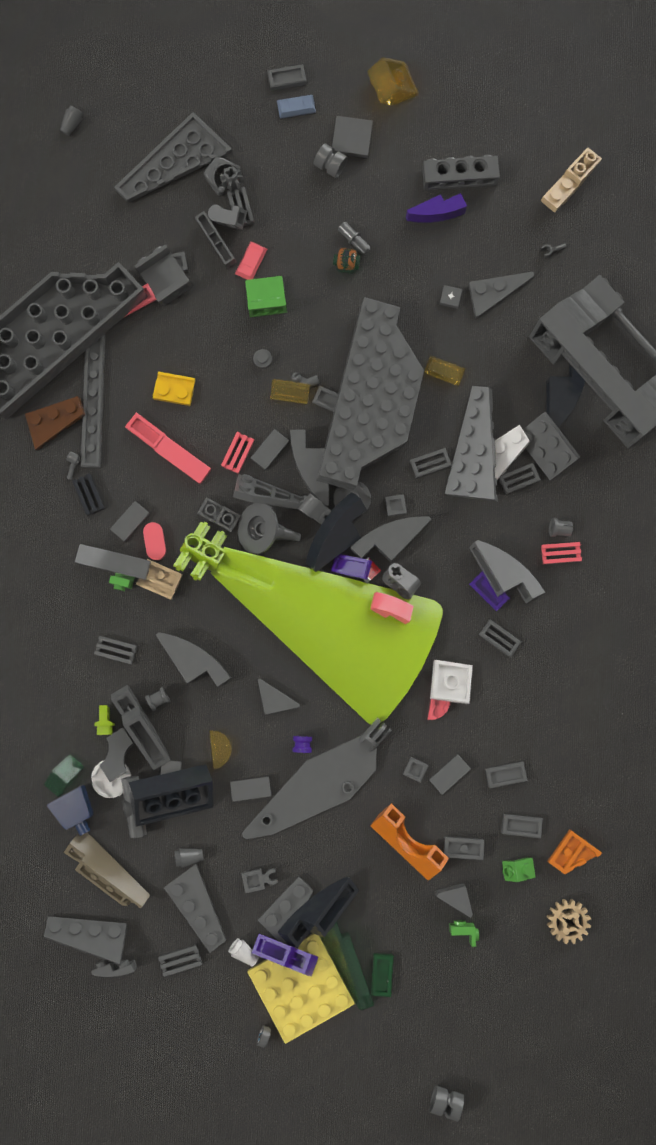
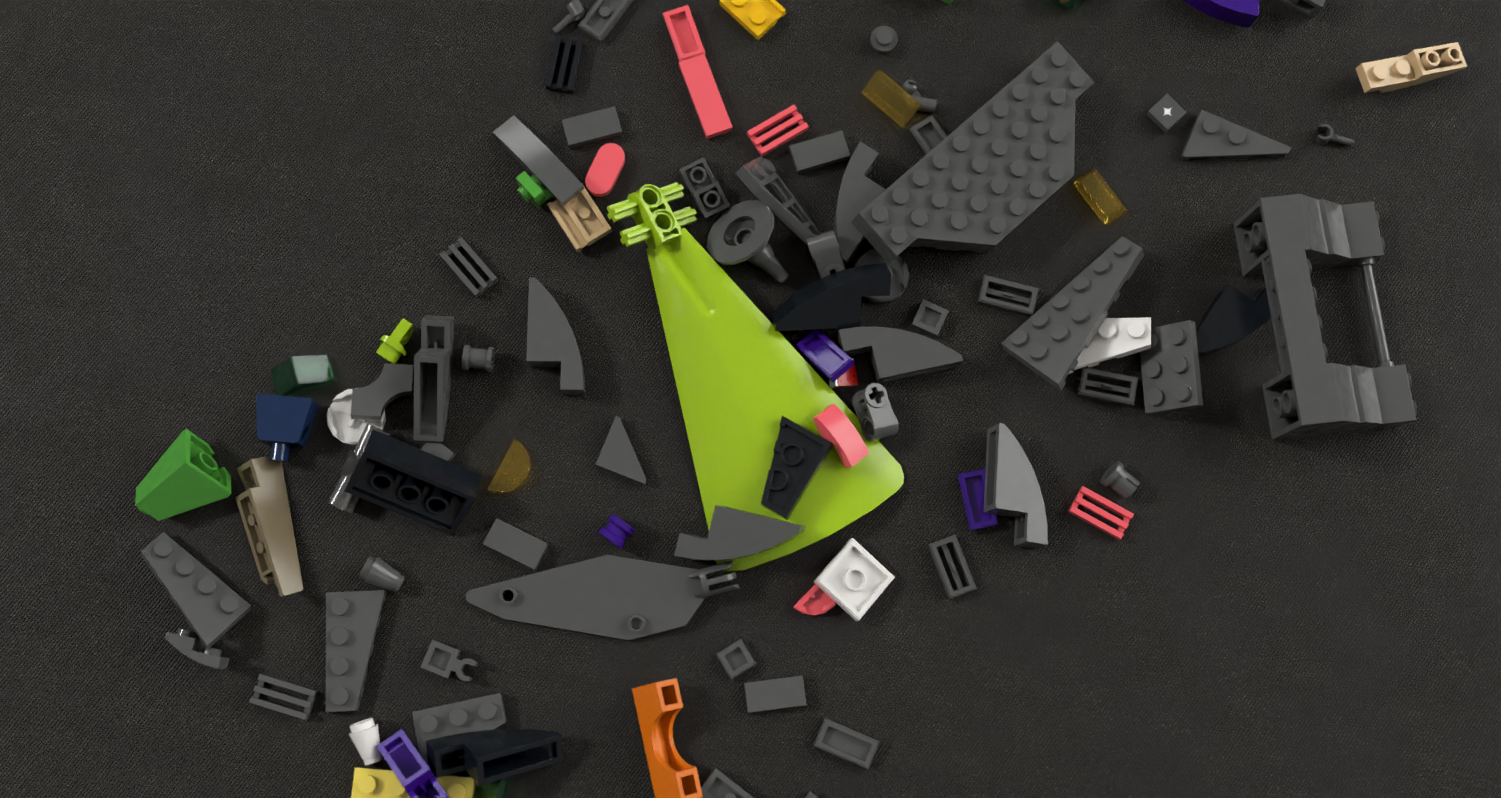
camera: 30 degrees right, 5 degrees down
none -> bright green slope [135,429,231,521]
none -> dark grey slope [674,505,805,560]
none -> black wing [761,416,833,520]

